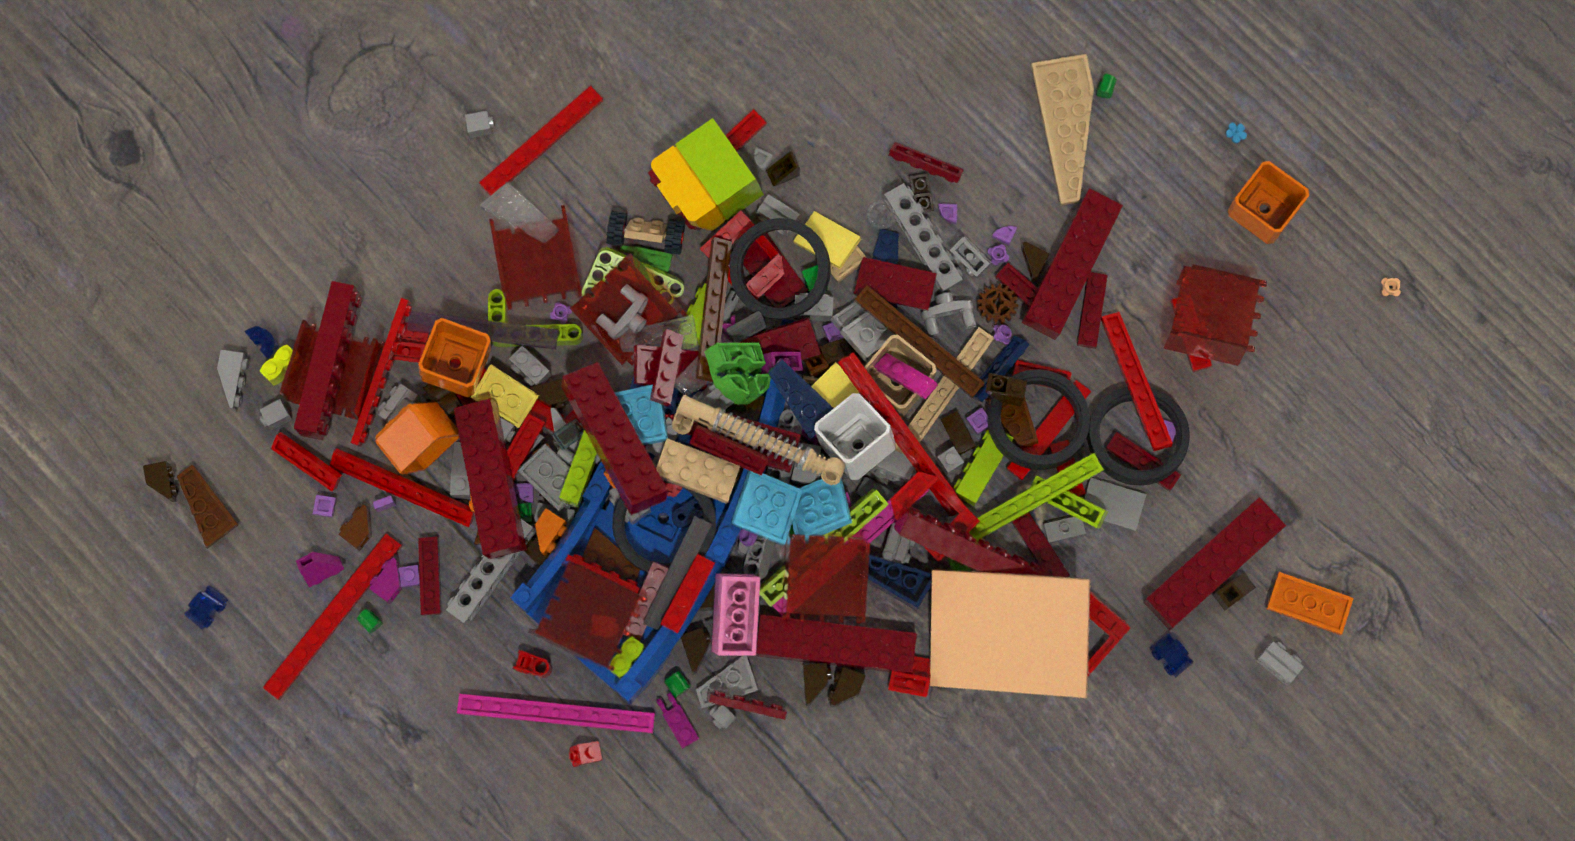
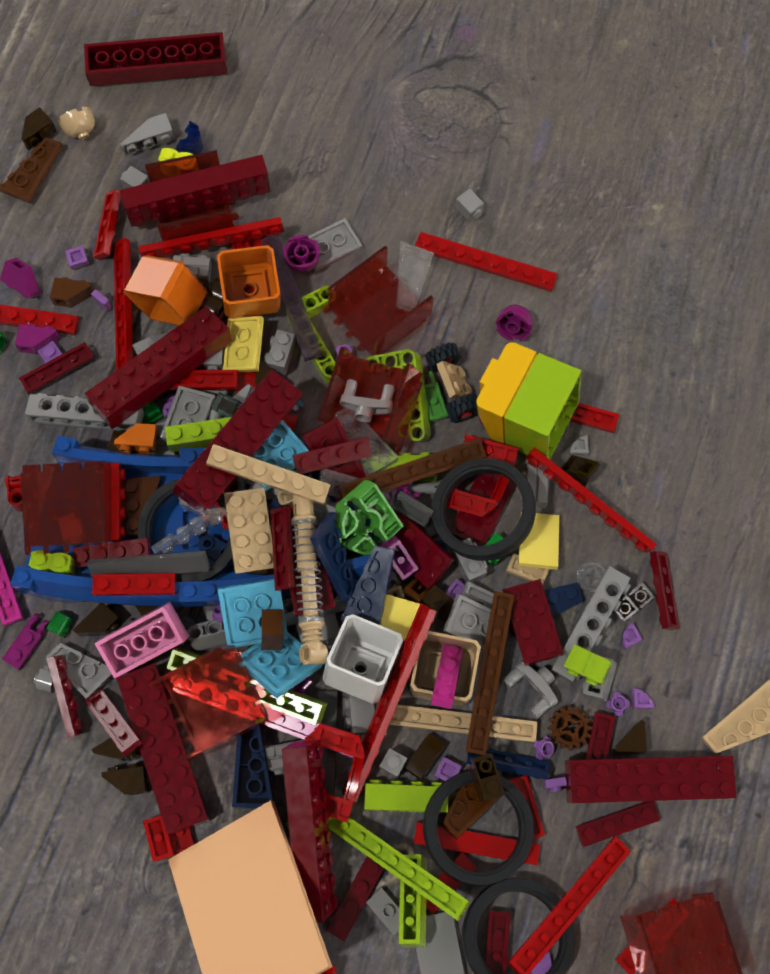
camera: 60 degrees right, 5 degrees down
none -> tan cylinder [58,107,95,140]
none -> dark red brick [84,32,227,86]
none -> plate [85,689,142,756]
none -> clear wing [151,507,228,554]
none -> tan plate [206,444,330,505]
none -> reddish brown slope [261,609,283,650]
none -> magenta cylinder [283,235,320,273]
none -> light grey tile [308,218,363,272]
none -> dark blue wing [310,512,356,601]
none -> magenta cylinder [495,304,533,341]
none -> red plate [525,448,657,553]
none -> medium lavender plate [543,777,567,793]
none -> lime brick [564,644,612,687]

